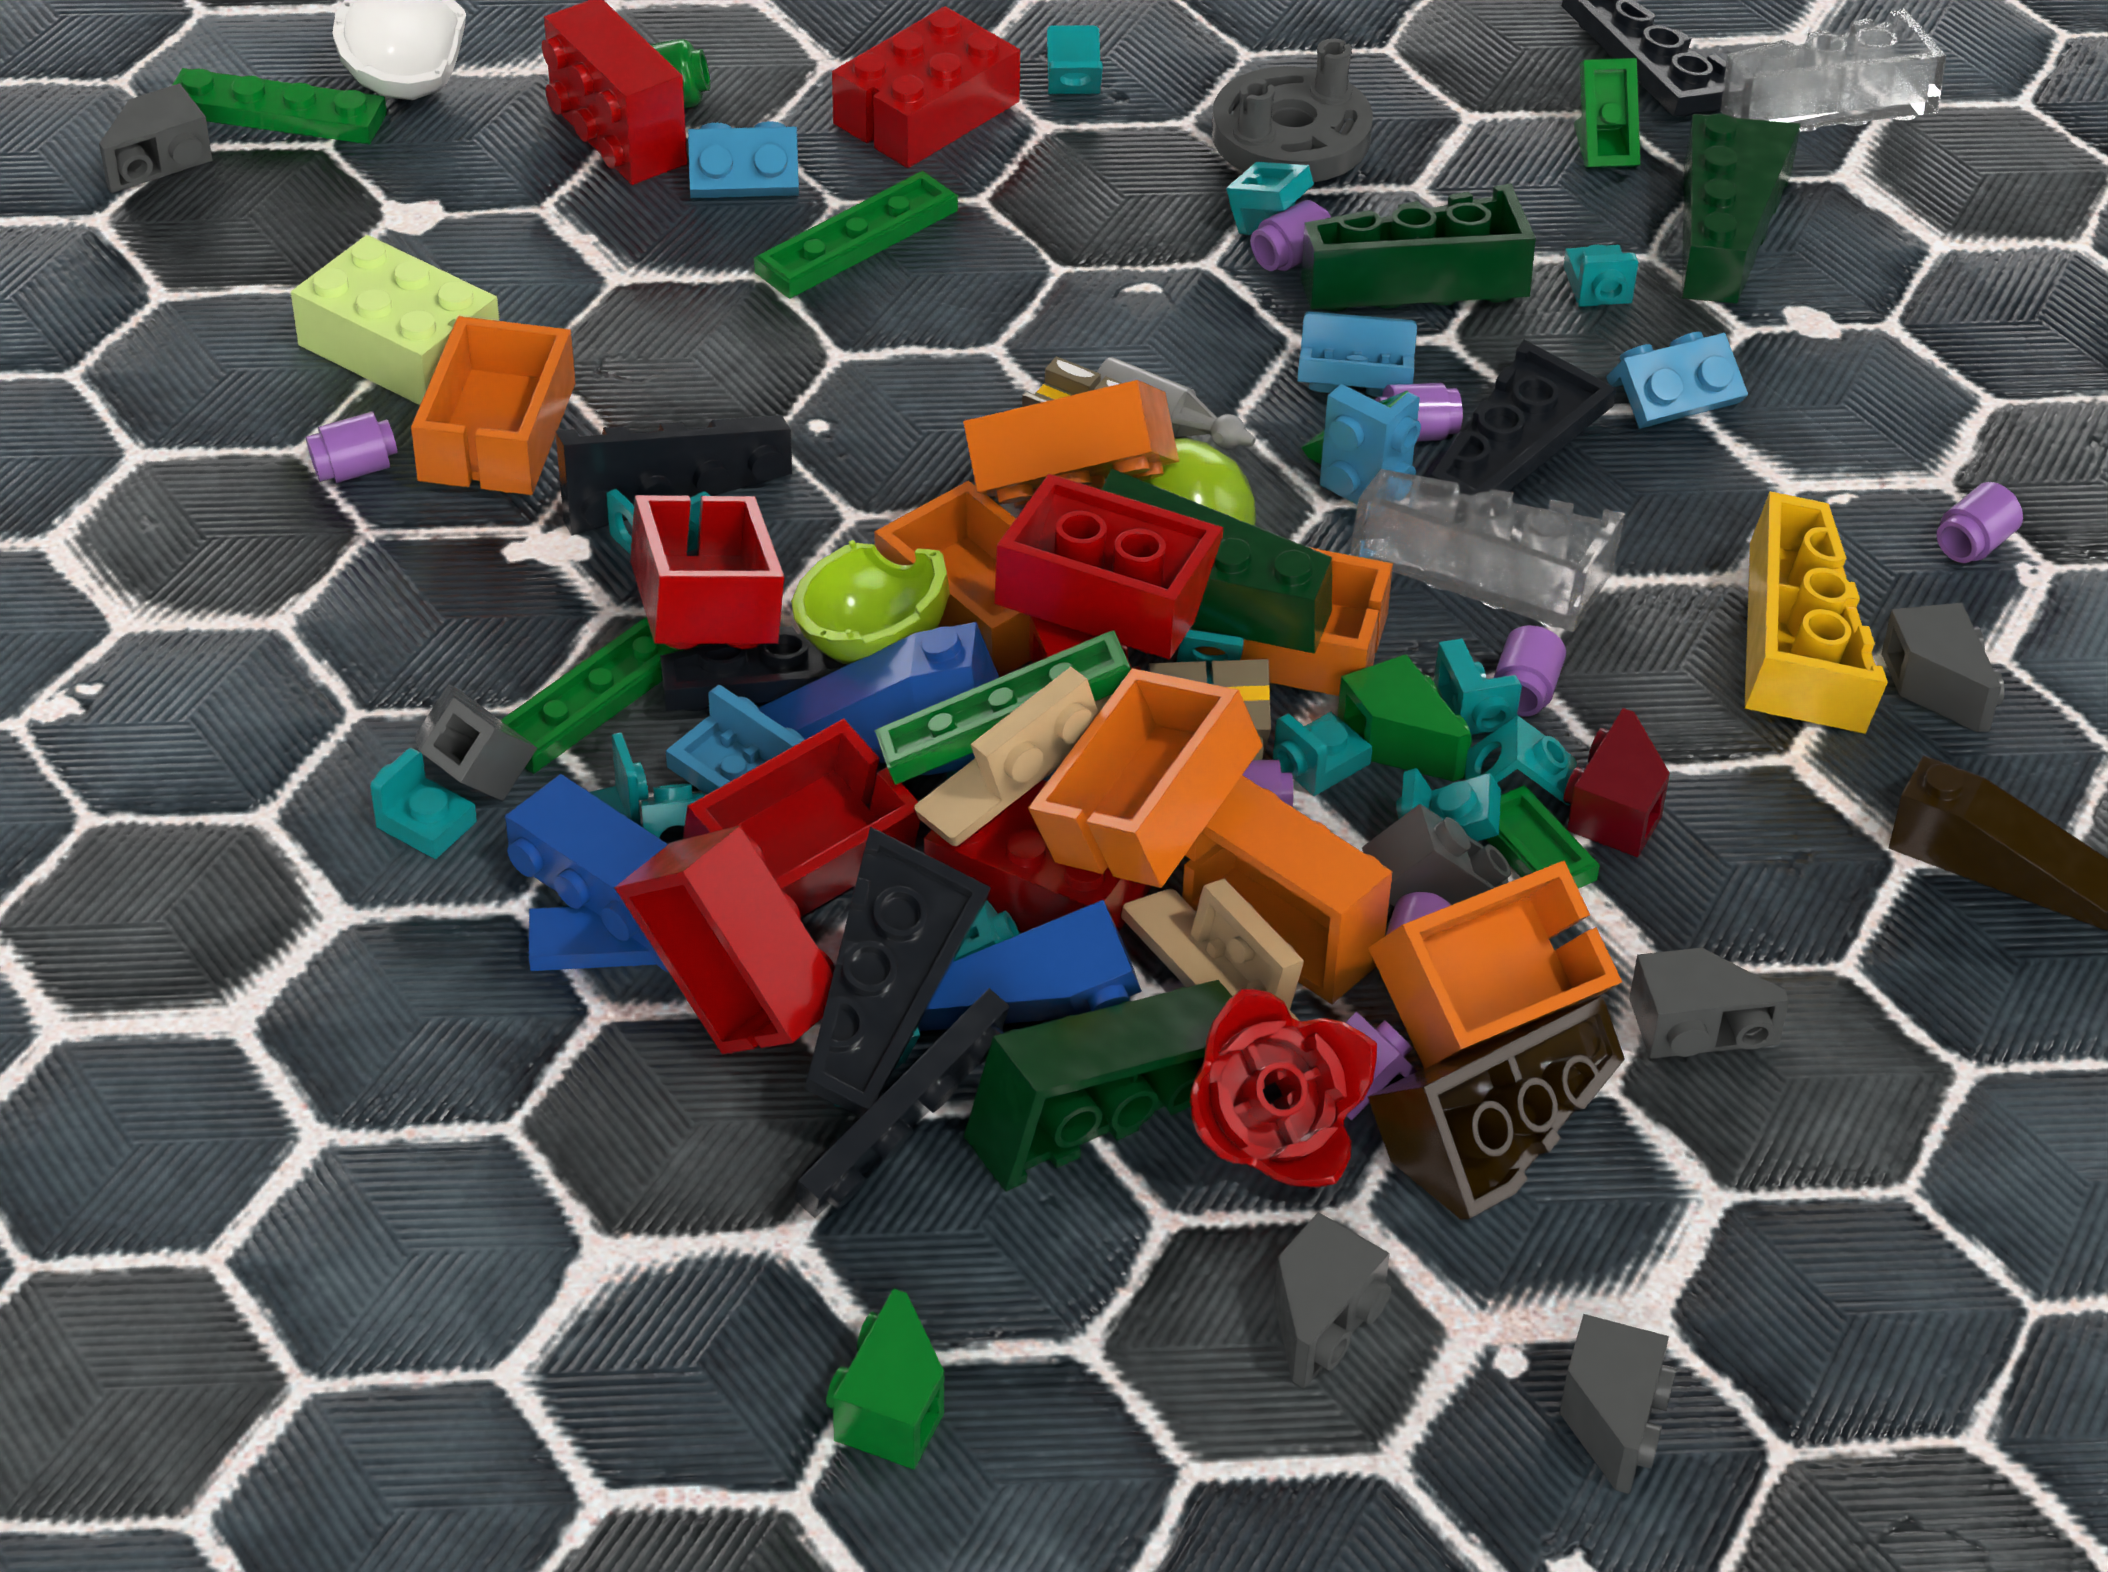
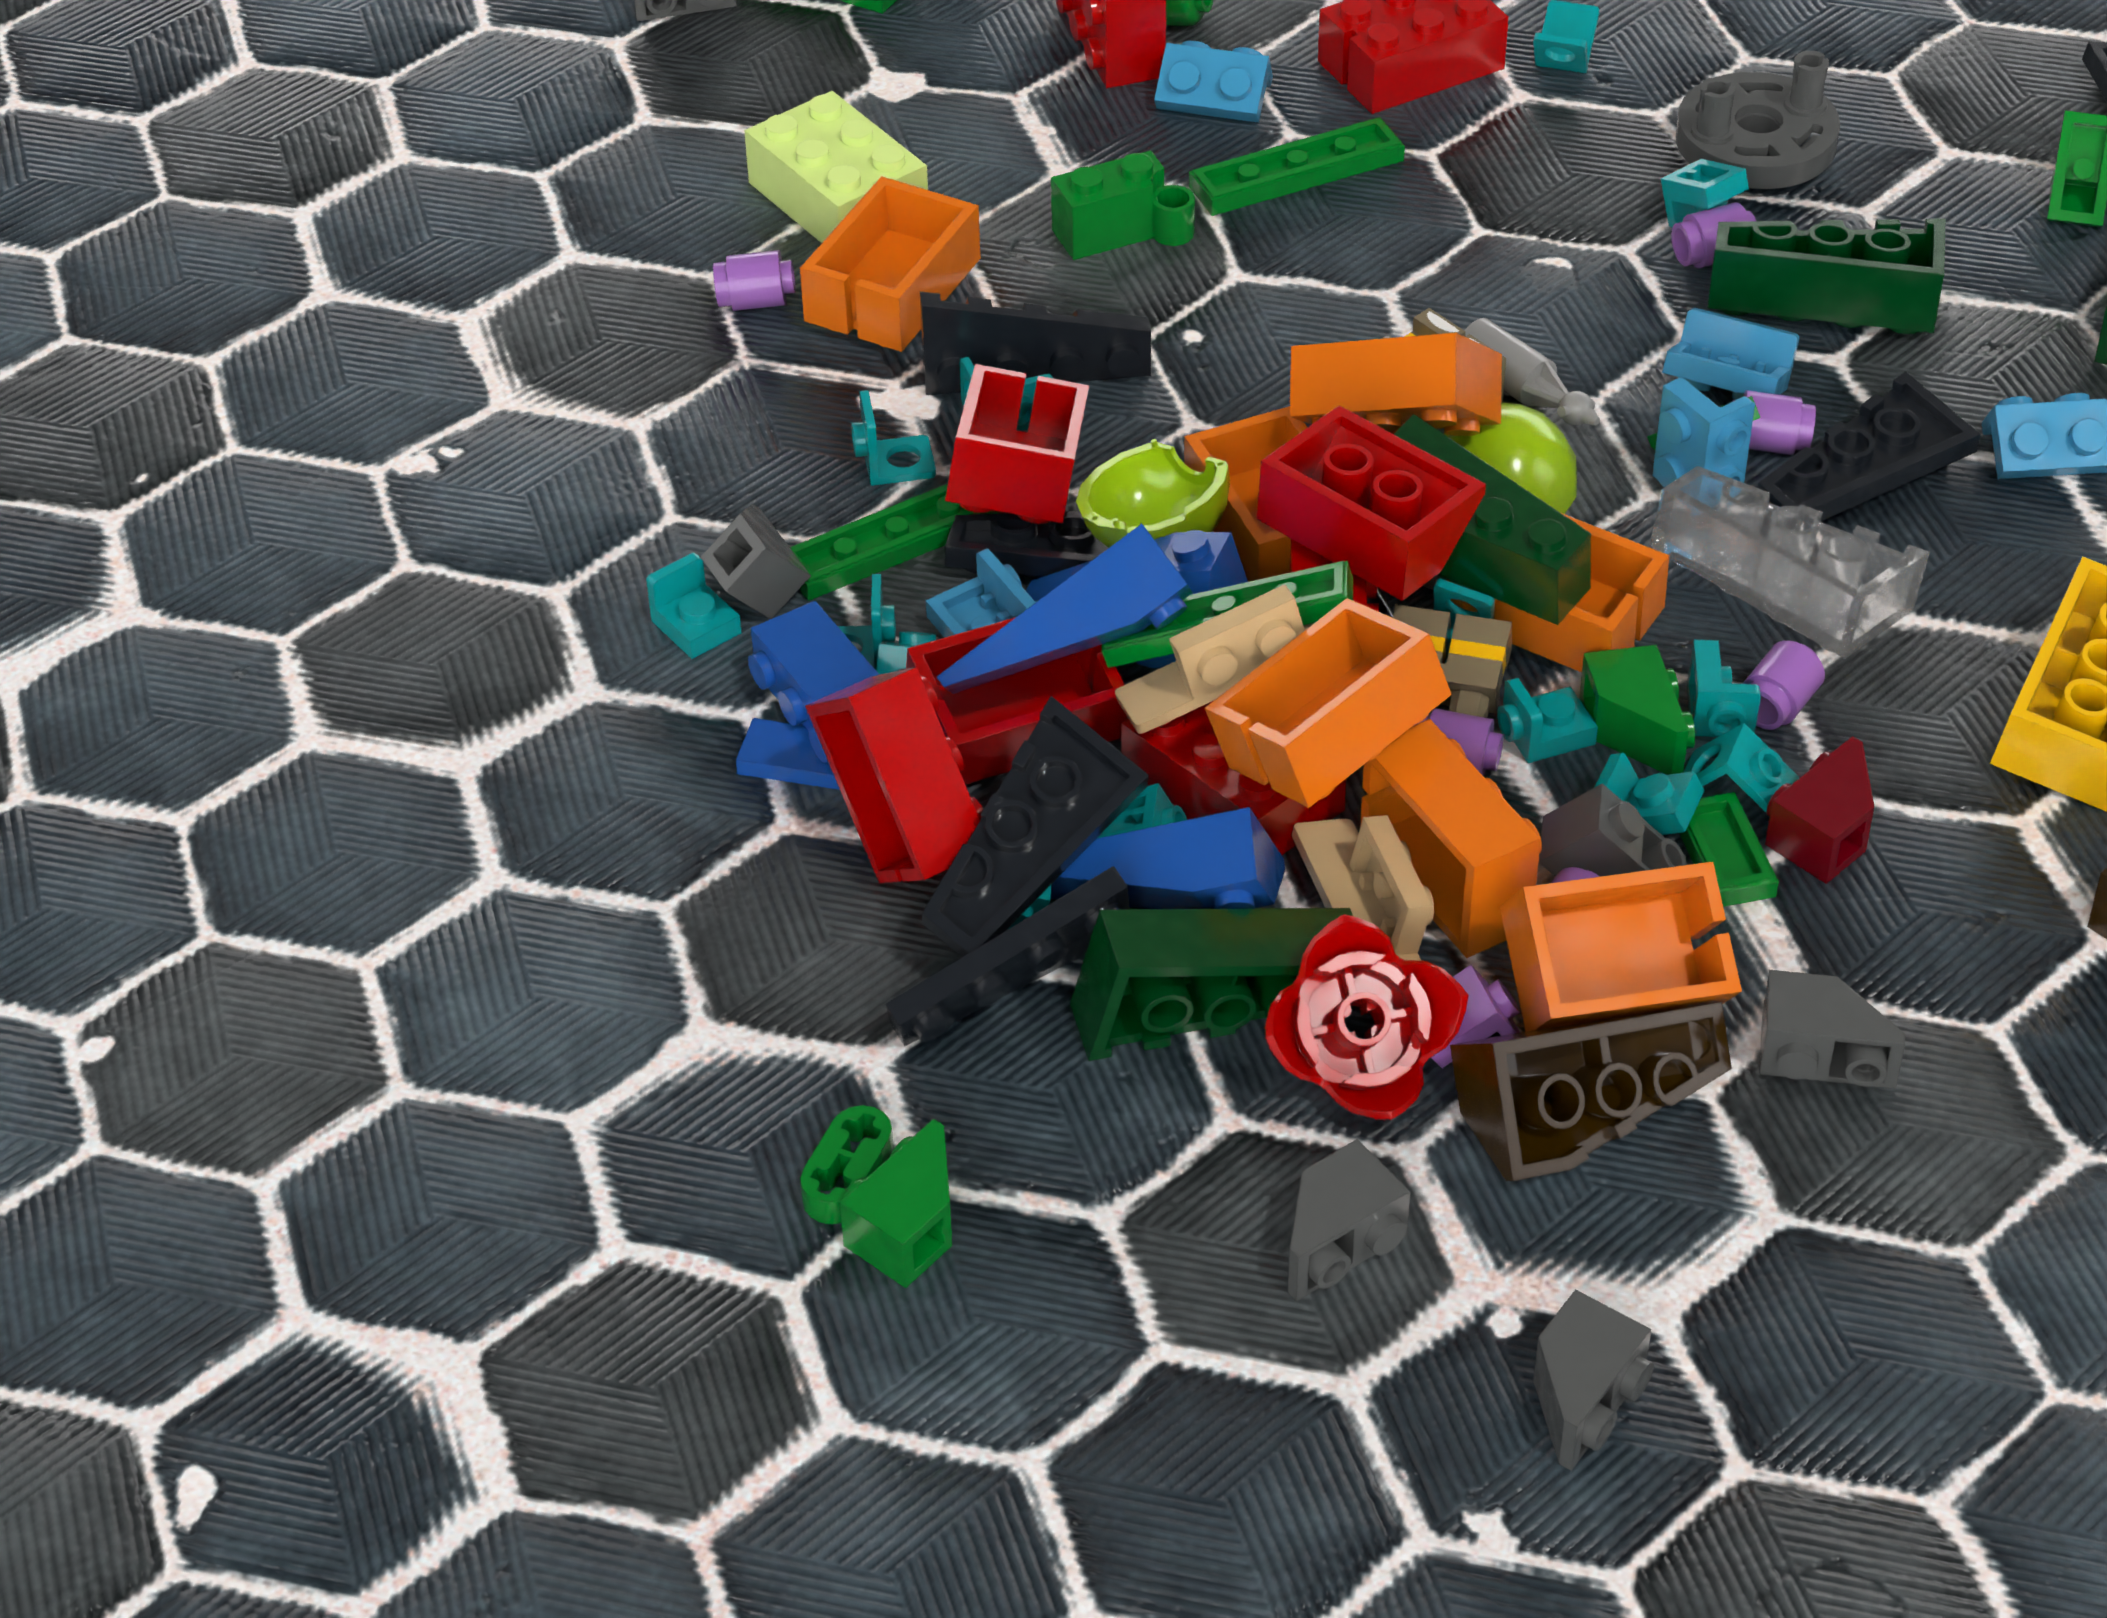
camera: 20 degrees right, 0 degrees up
teal bracket [1563,244,1639,307] -> none
none -> green beam [800,1105,893,1225]
none -> teal bracket [851,390,936,486]
none -> blue wedge [937,524,1193,694]
none -> green hinge [1051,150,1195,260]

